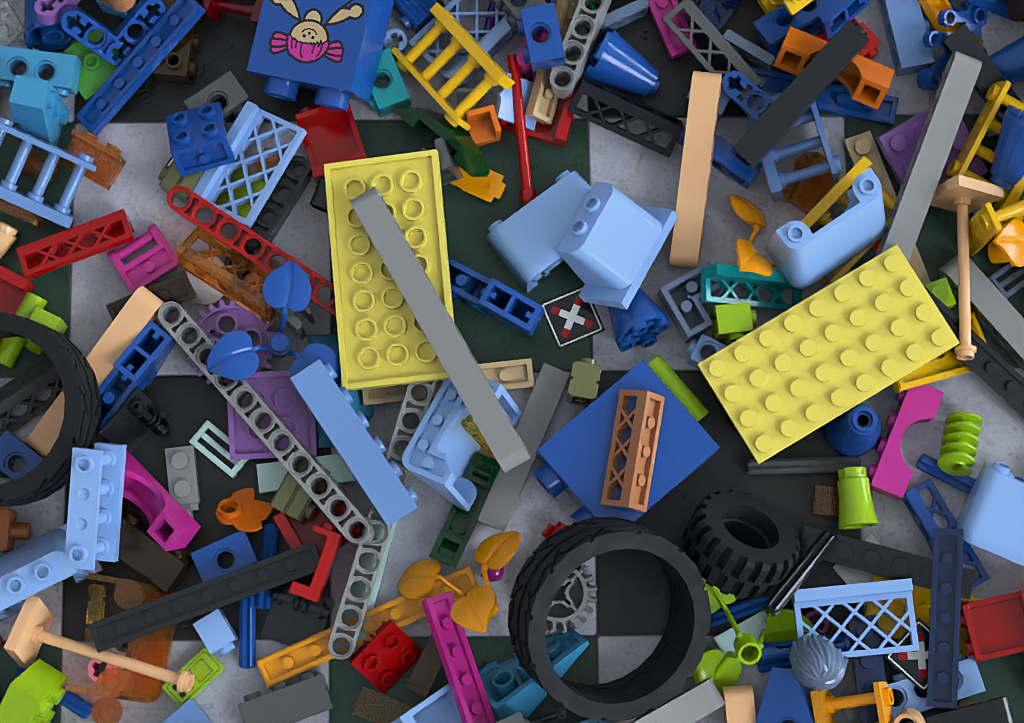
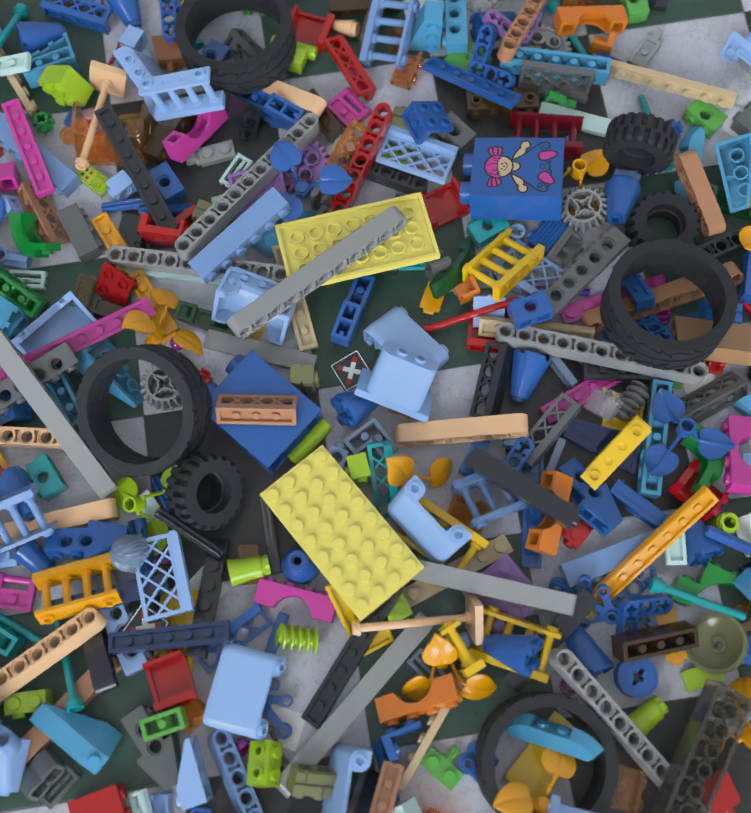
camera: 85 degrees right, 5 degrees down
orange plate [216,488,274,532] -> none

